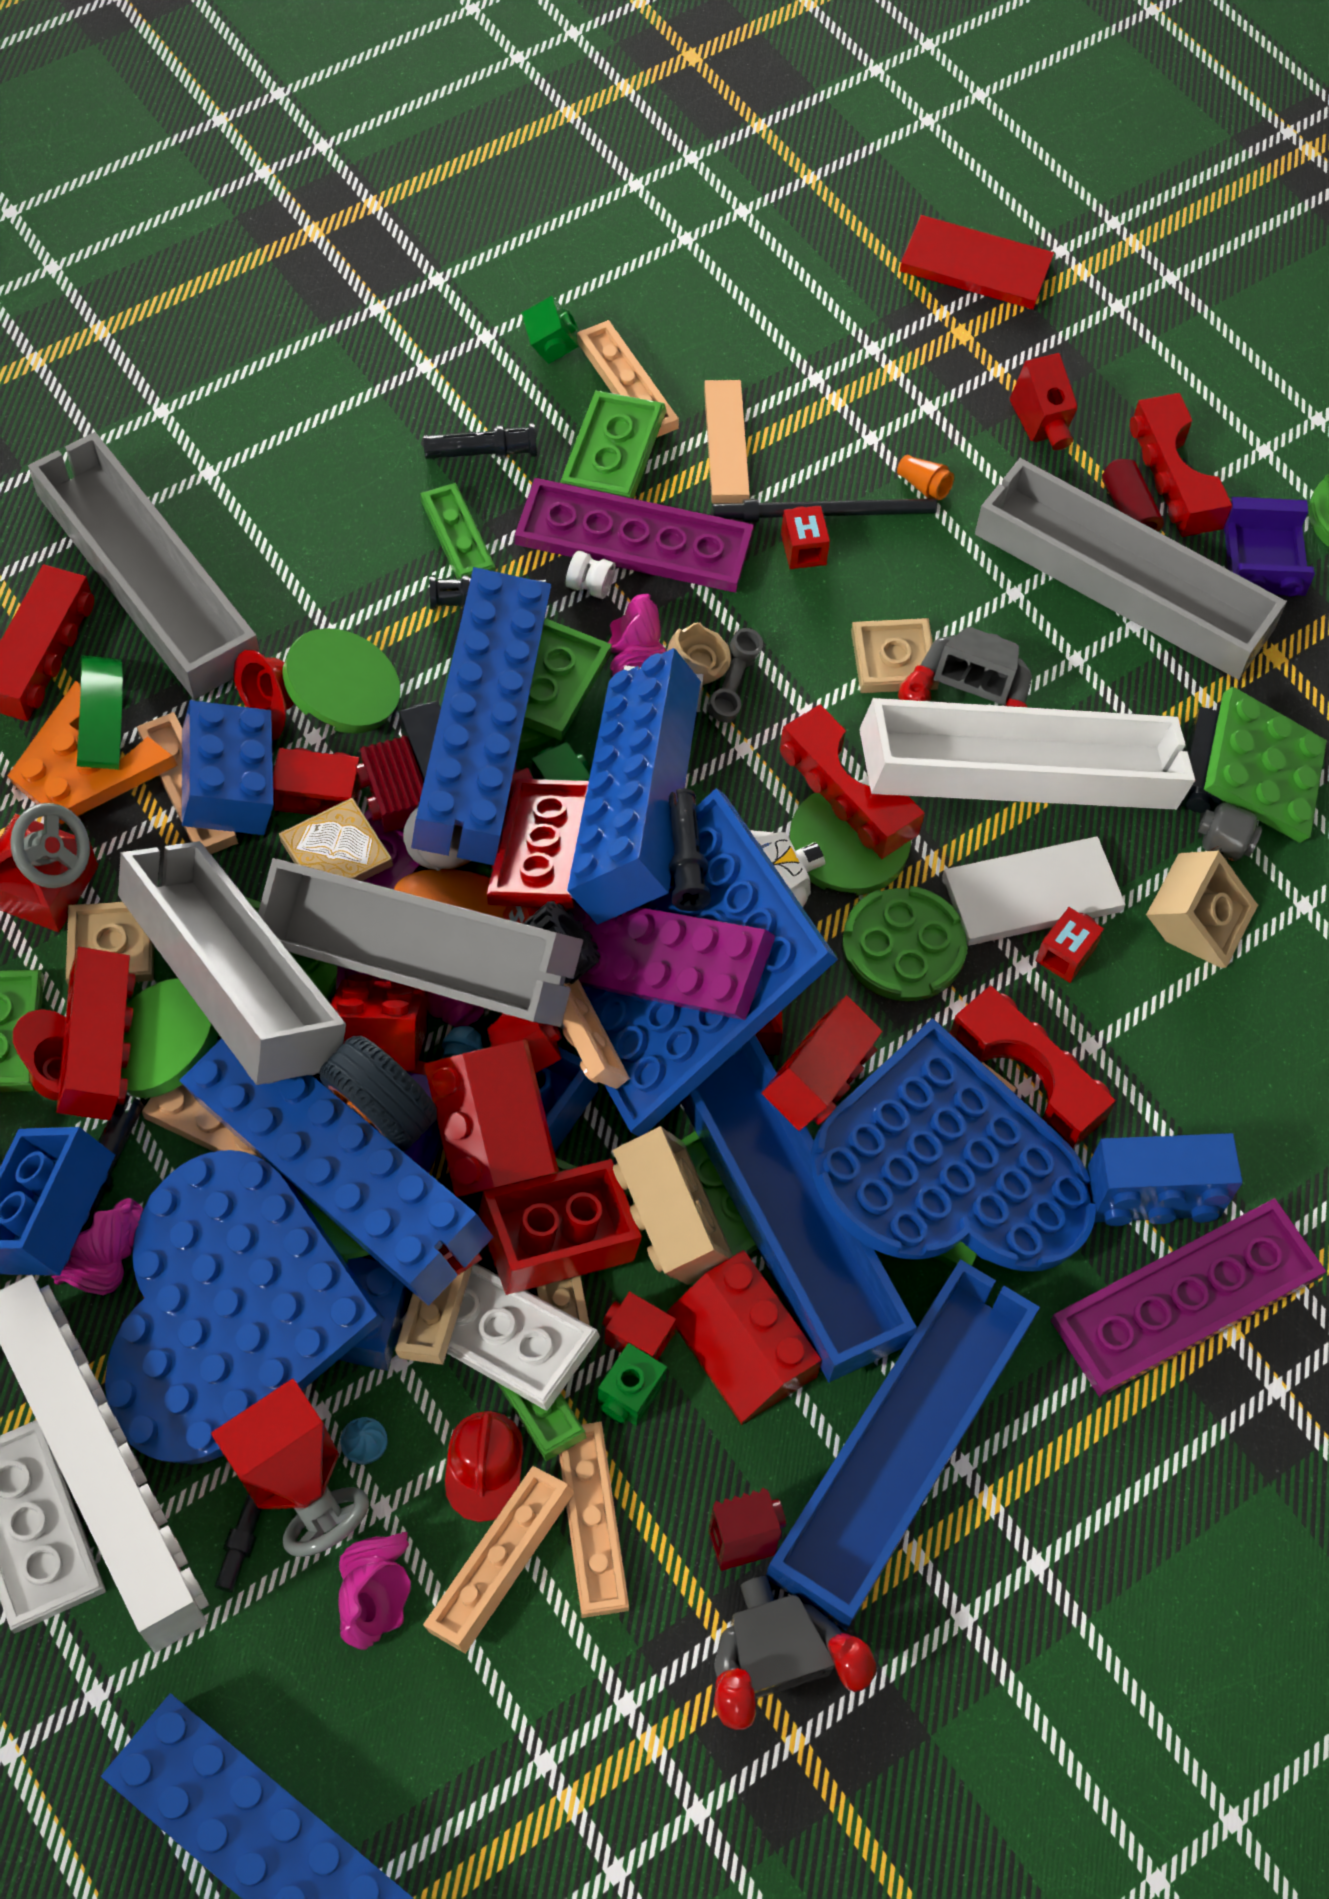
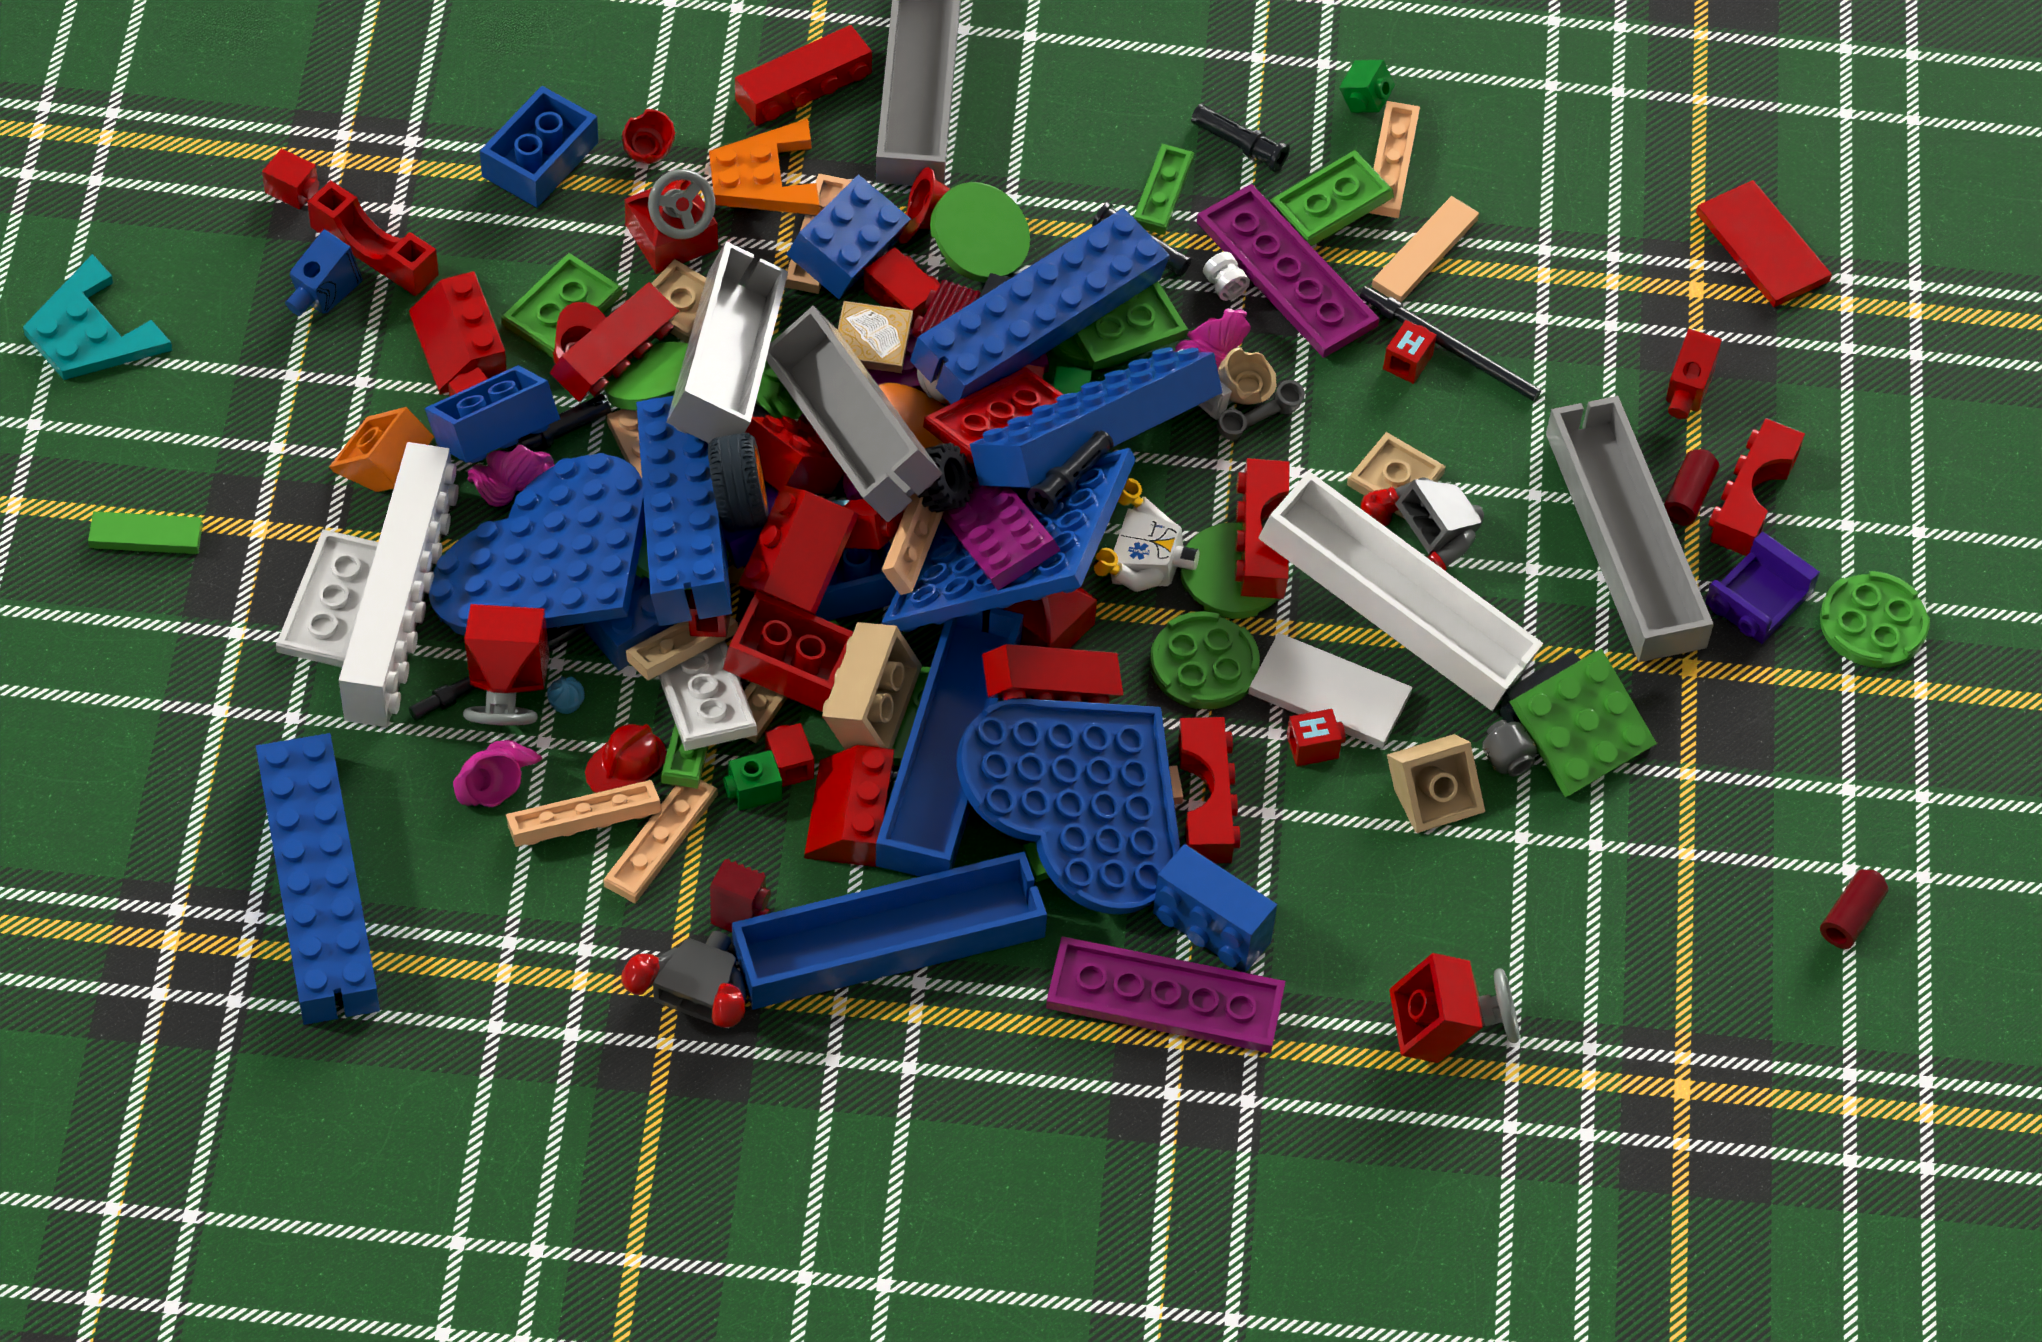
camera: 40 degrees right, 5 degrees down
green slope [77,655,123,770] -> none
orange cone [897,454,954,500] -> none

